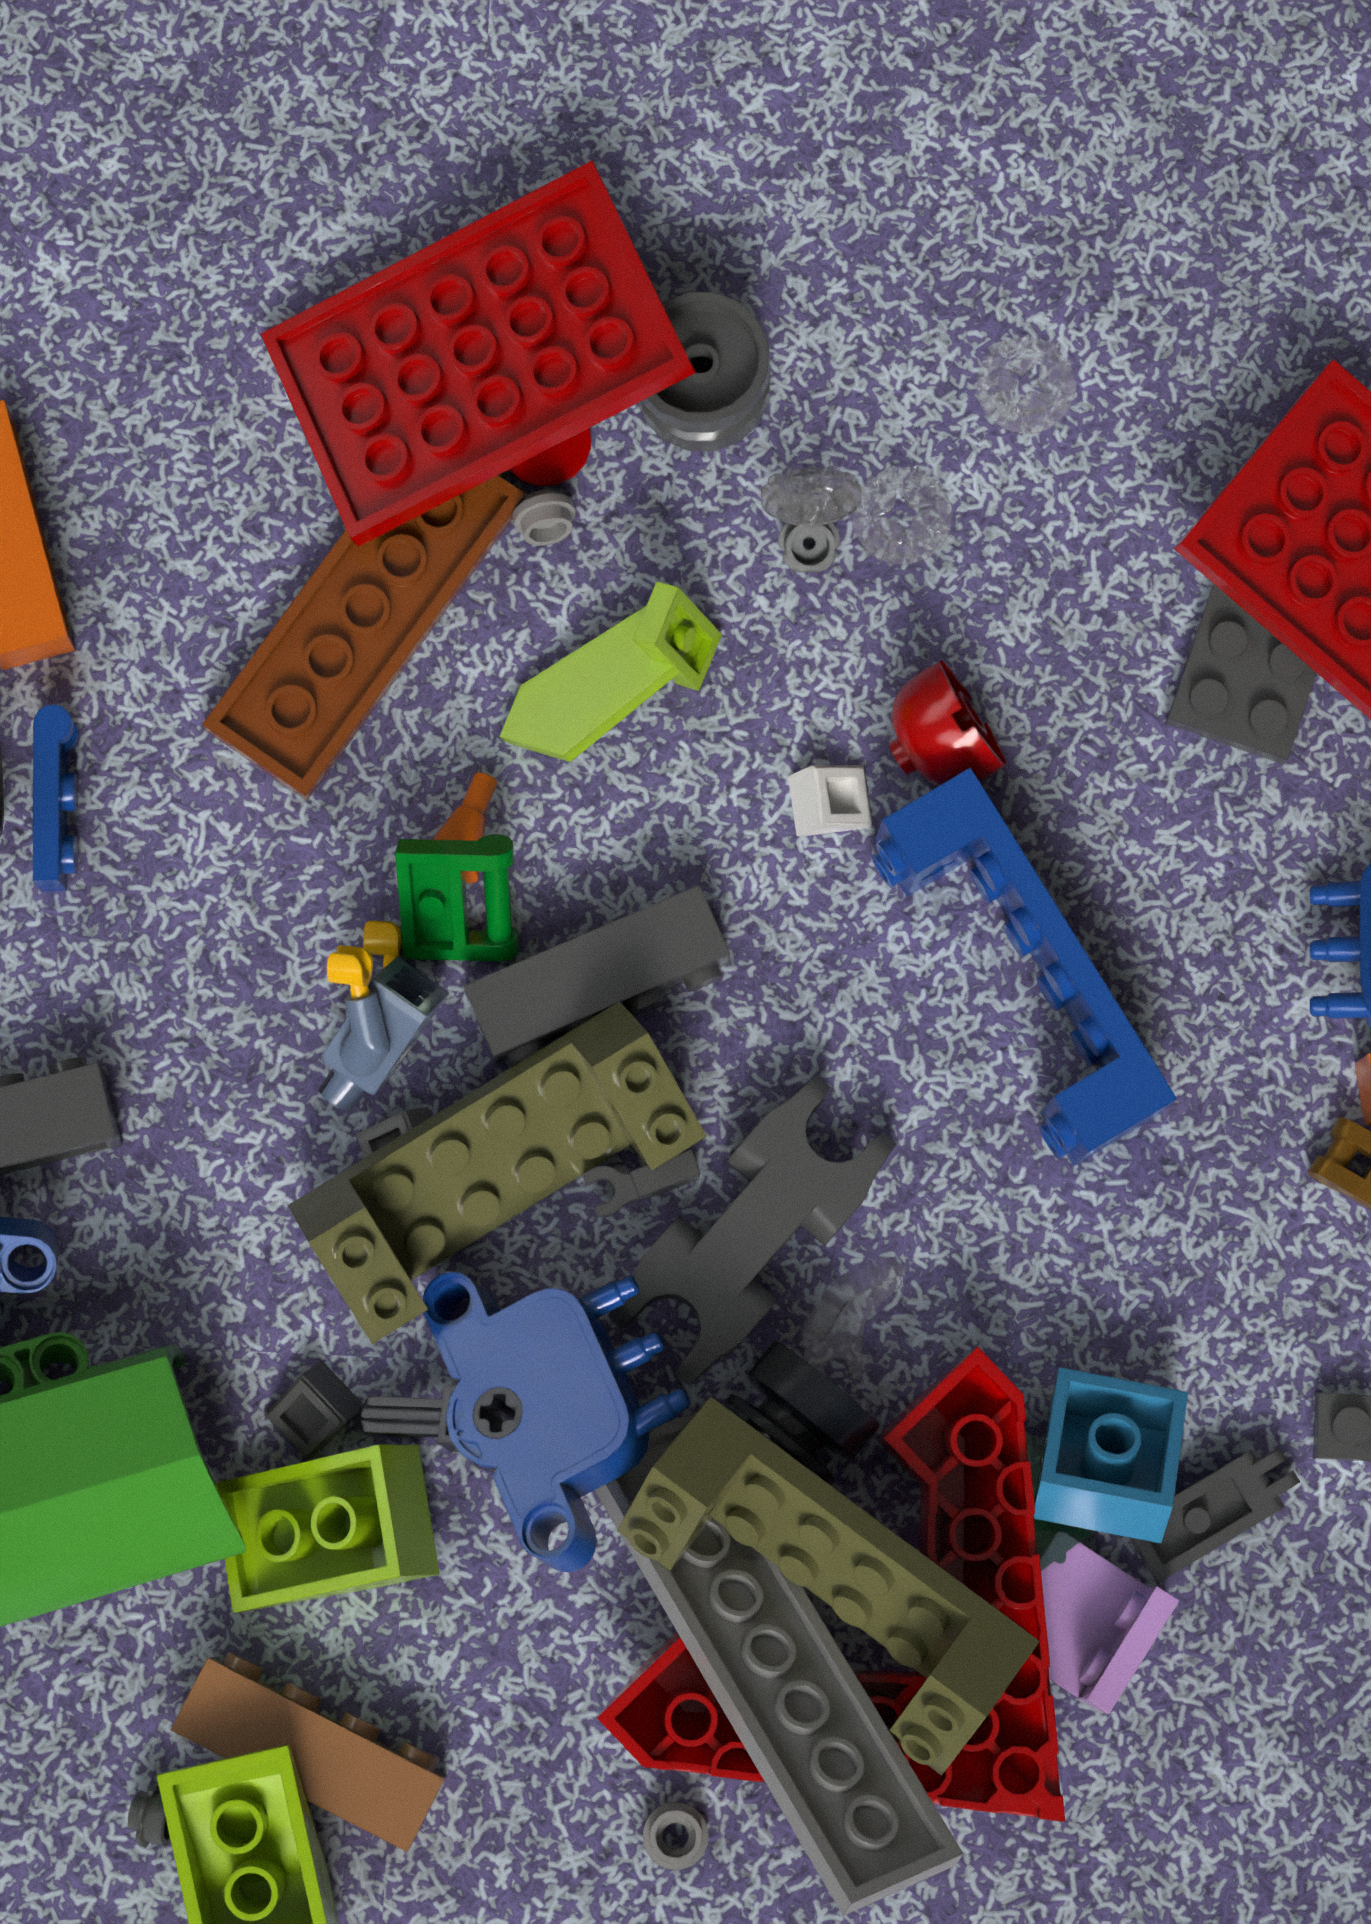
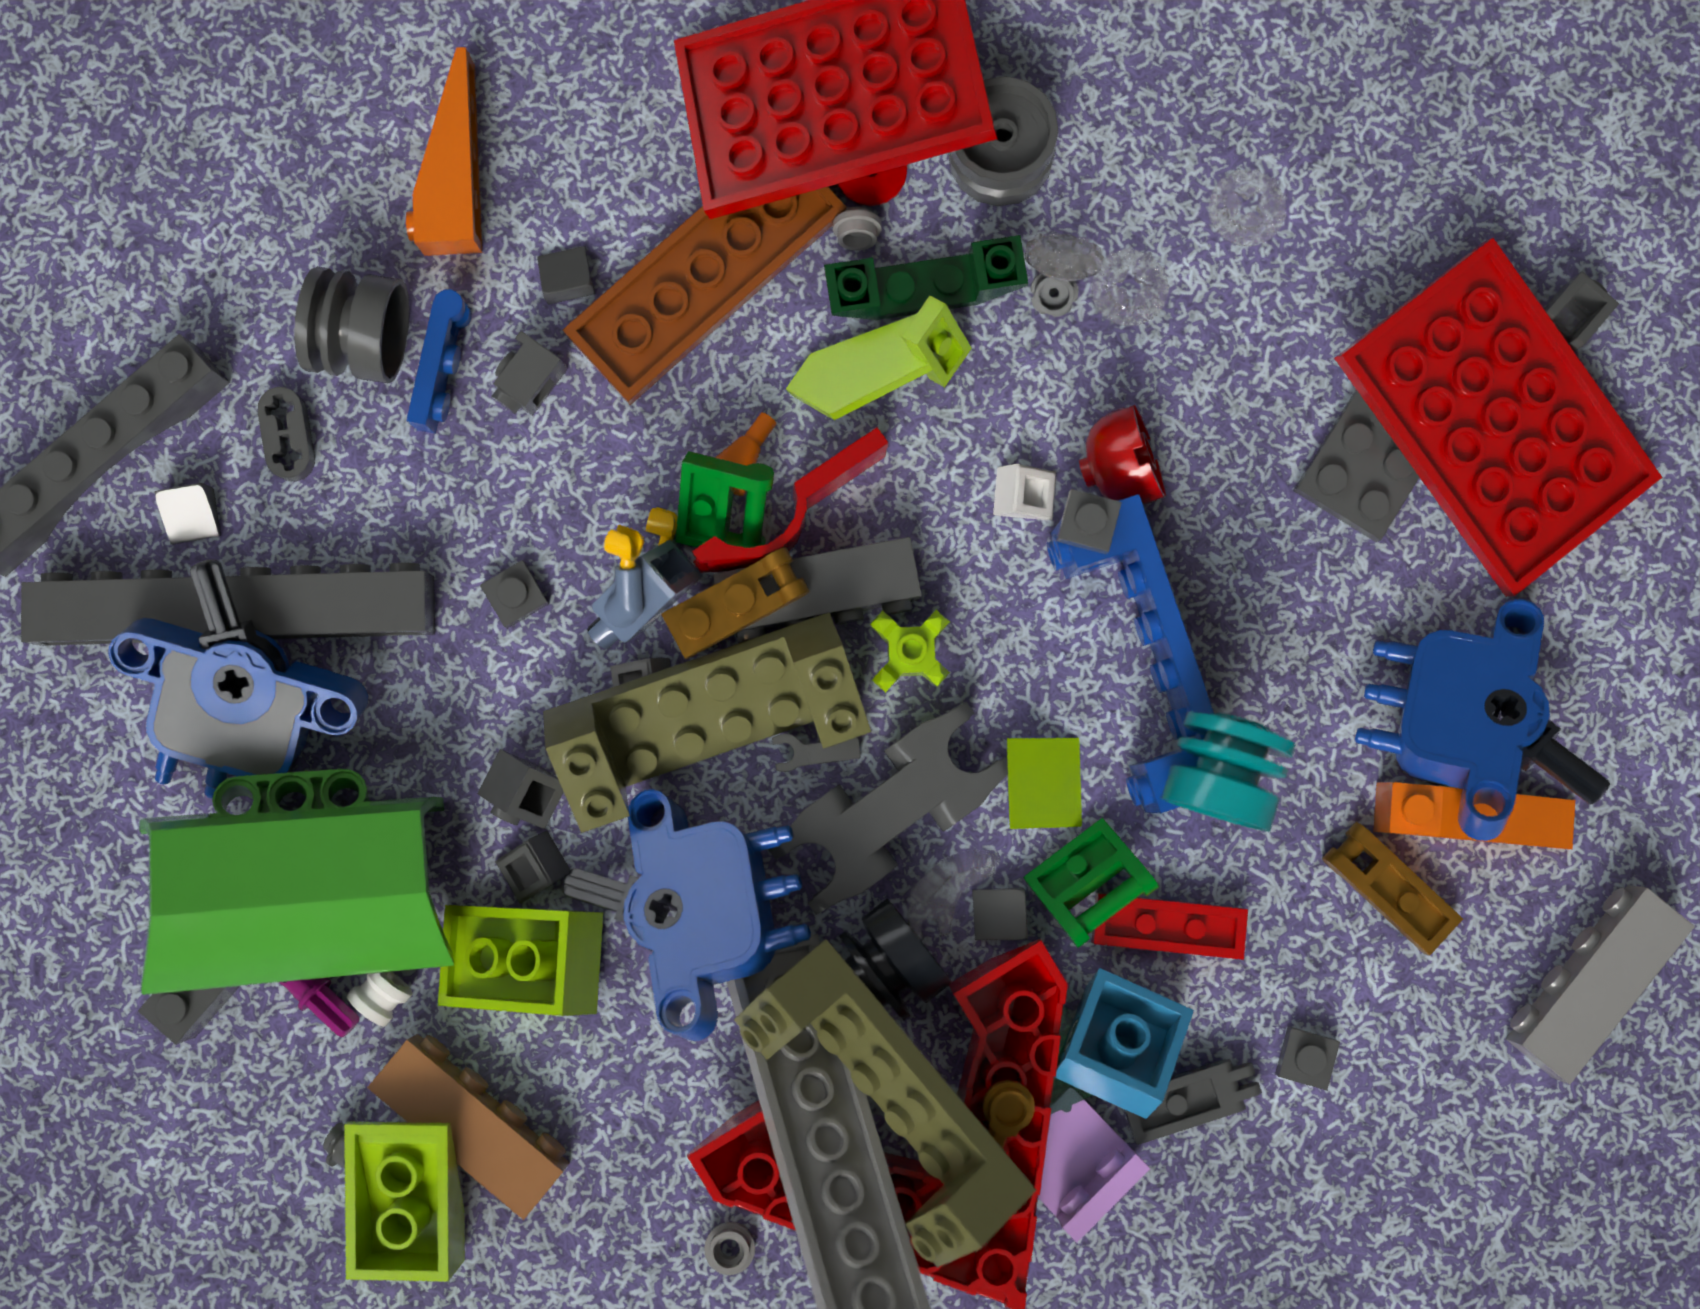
camera: 15 degrees right, 5 degrees up
none -> magenta axle [279,978,360,1037]
none -> white wheel [347,972,413,1027]
none -> dark grey brick [477,749,564,829]
none -> dark grey plate [480,560,550,629]
none -> dark grey brick [491,331,567,416]
none -> dark grey slope [537,246,595,305]
none -> pearl gold plate [661,547,810,660]
none -> red piece [692,427,889,573]
none -> dark green slope [824,235,1028,320]
none -> lime rock [870,609,950,693]
none -> dark grey slope [972,887,1028,940]
none -> pearl gold plate [982,1080,1035,1150]
none -> lime sticker [1007,738,1082,829]
none -> green plate [1023,818,1159,948]
none -> dark grey plate [1056,489,1122,554]
none -> red plate [1091,893,1248,960]
none -> teal wheel [1161,712,1296,832]

